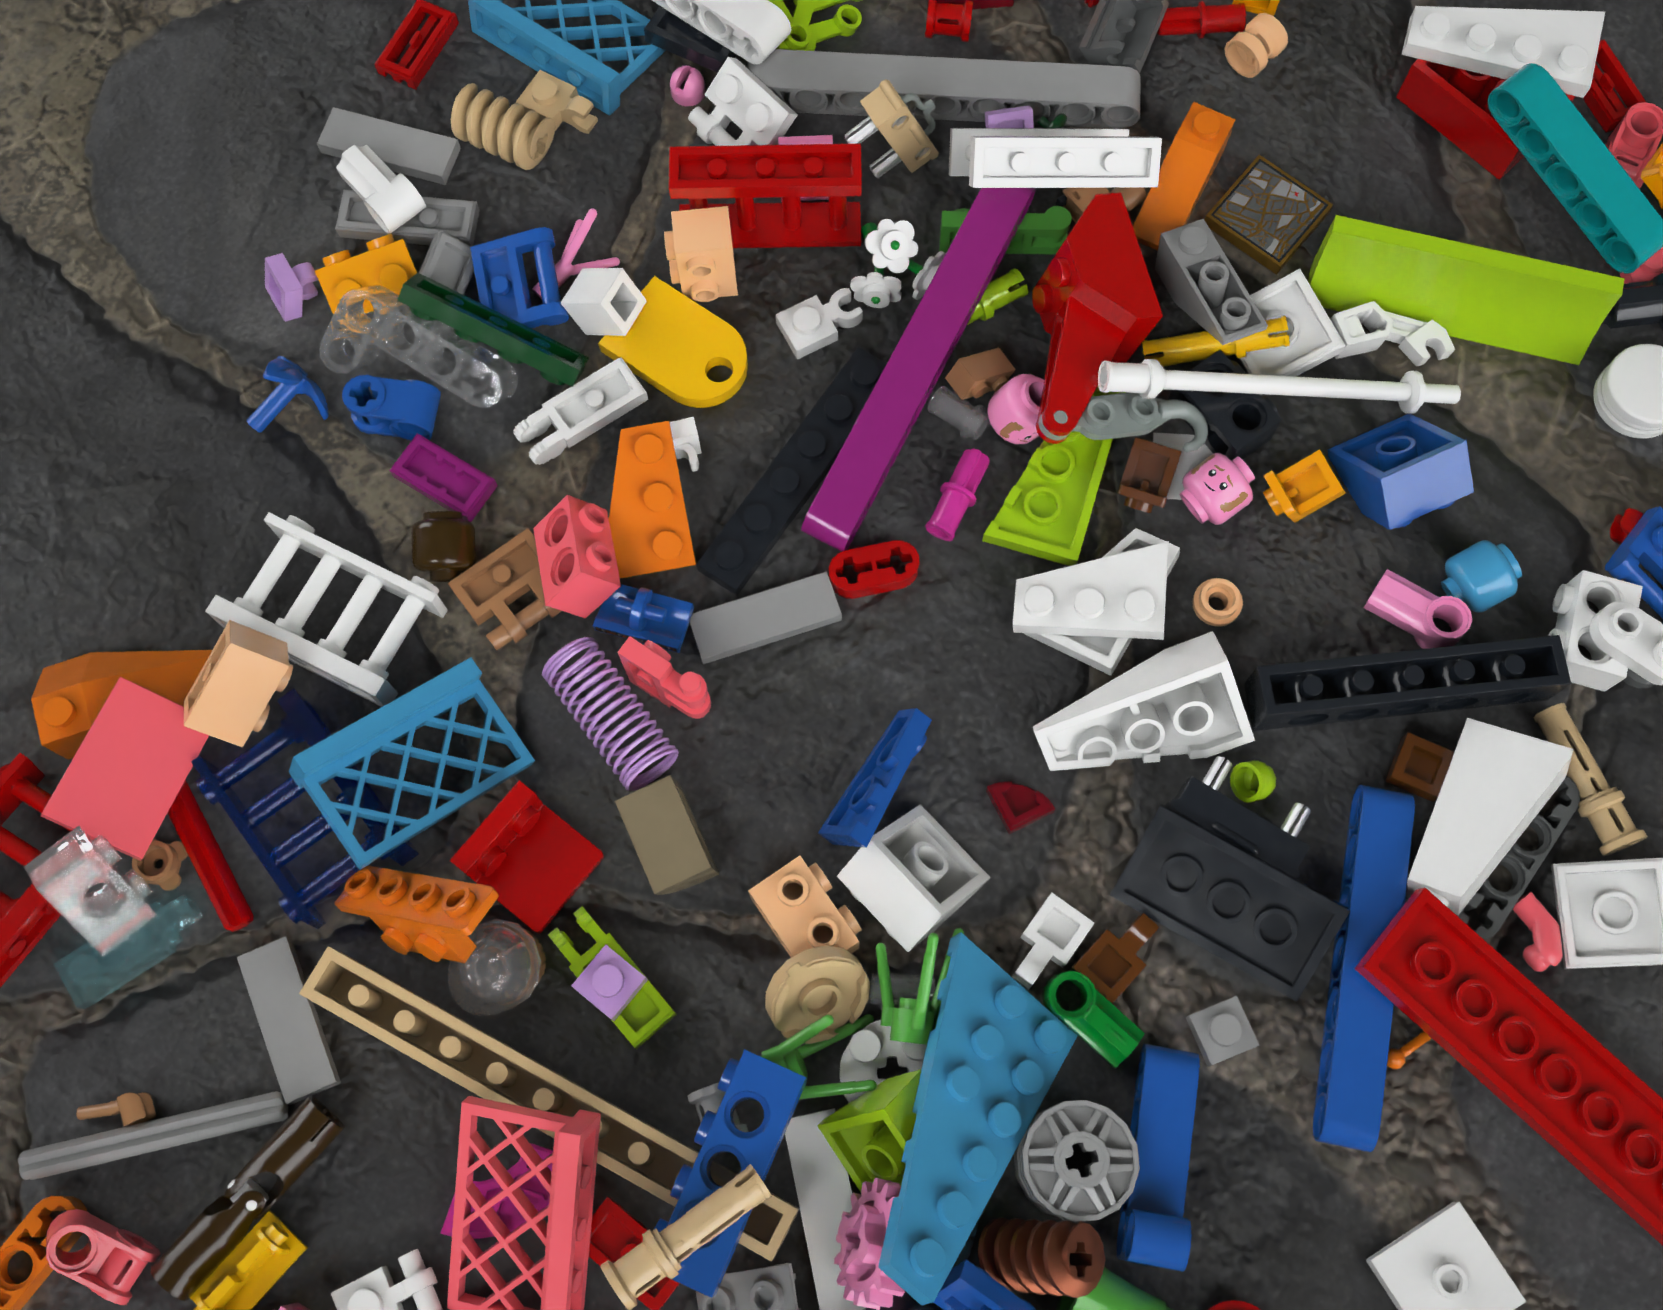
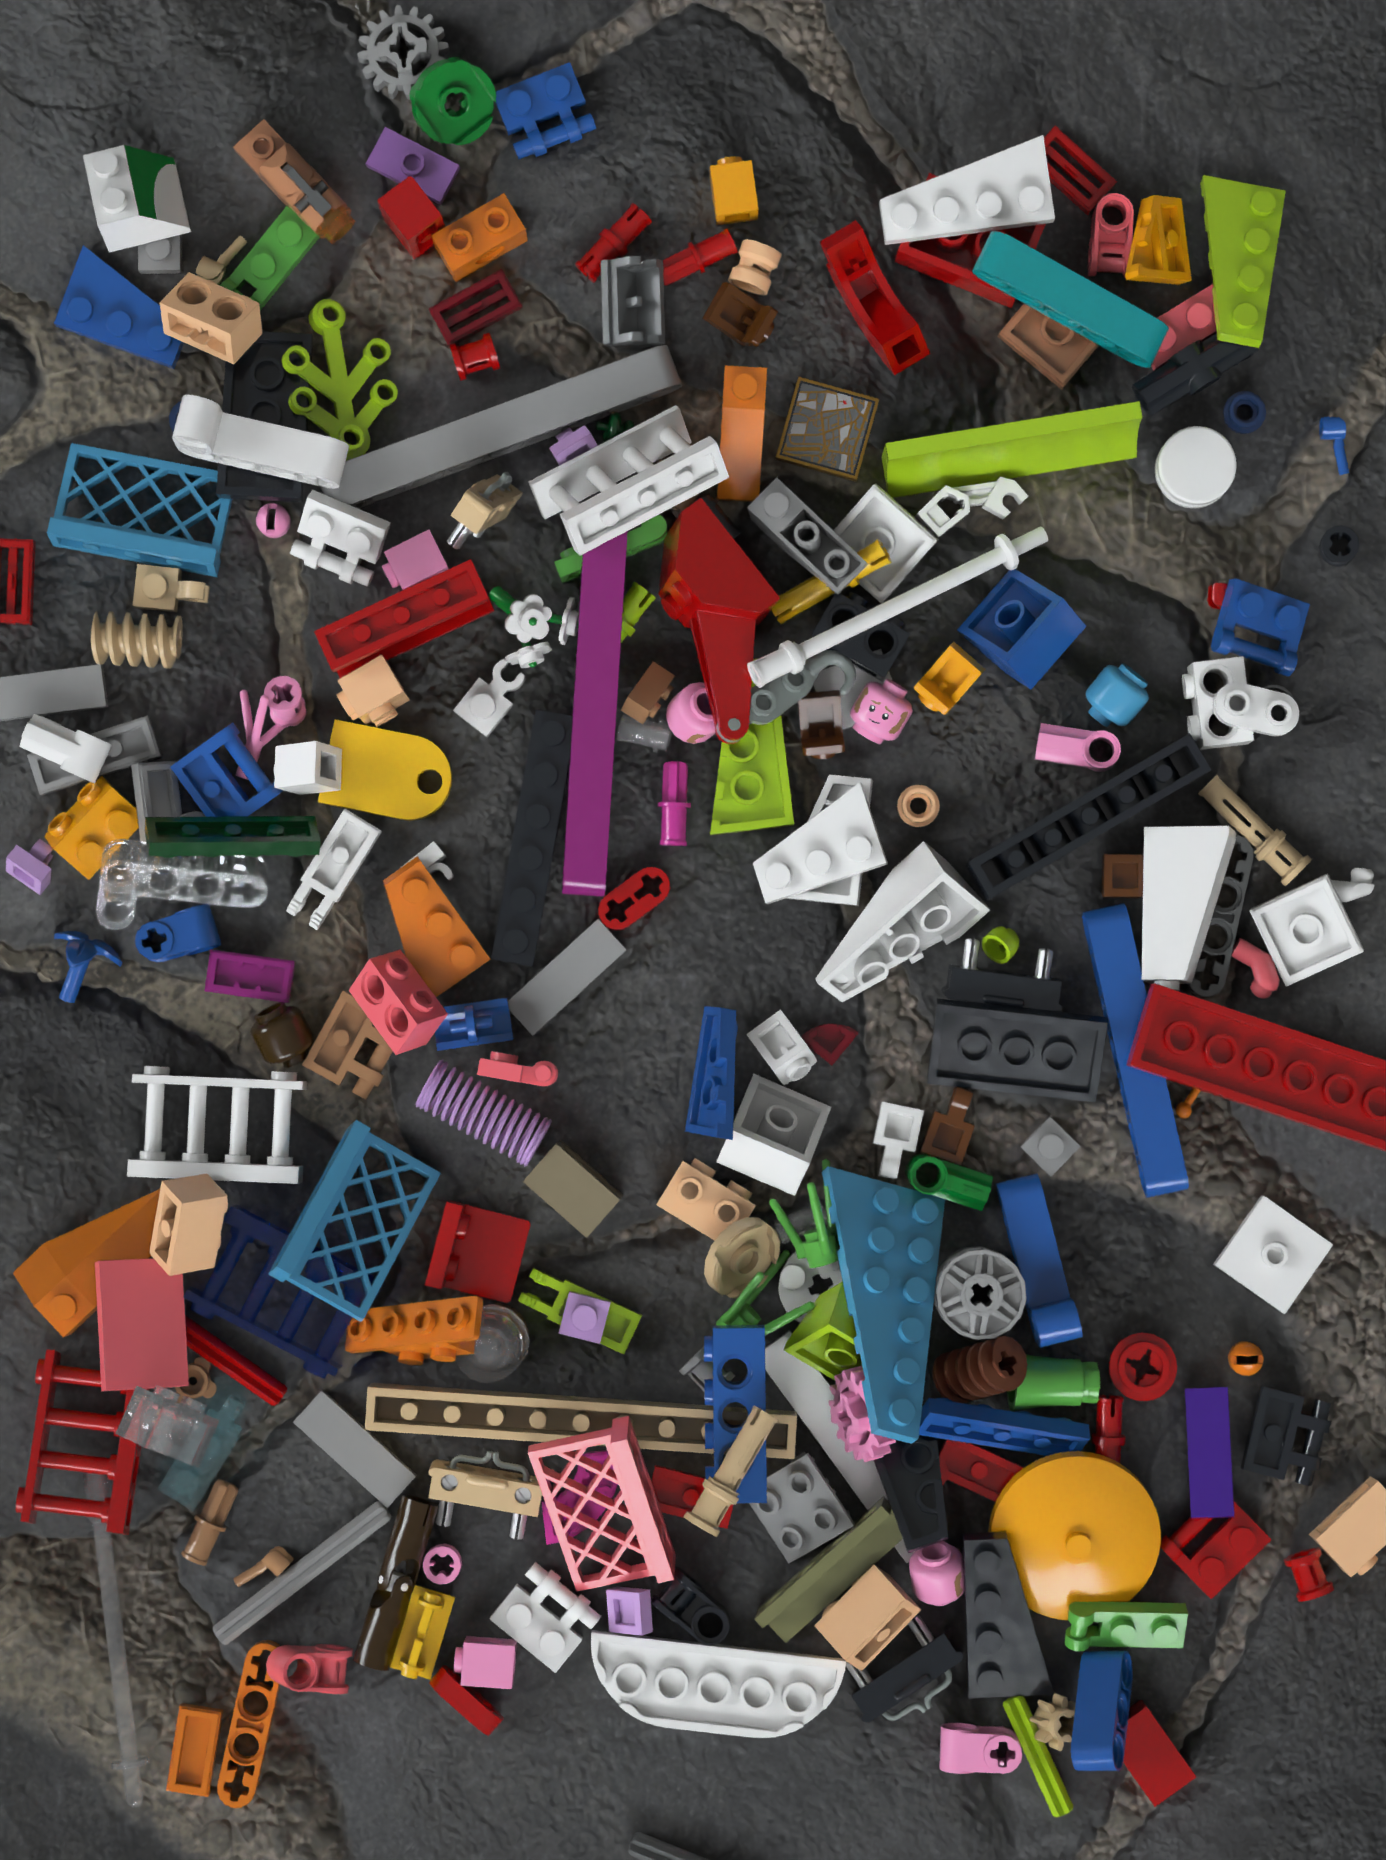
camera: 25 degrees left, 15 degrees up
none -> medium nougat axle [181,1479,238,1566]
none -> bright pink bush [264,676,307,728]
none -> bright pink bush [423,1543,462,1585]
none -> tan piece [428,1451,543,1540]
none -> reddish brown bracket [702,282,778,347]
none -> white bracket [746,1009,817,1085]
none -> red arch [820,220,931,375]
none -> nougat plate [997,304,1099,390]

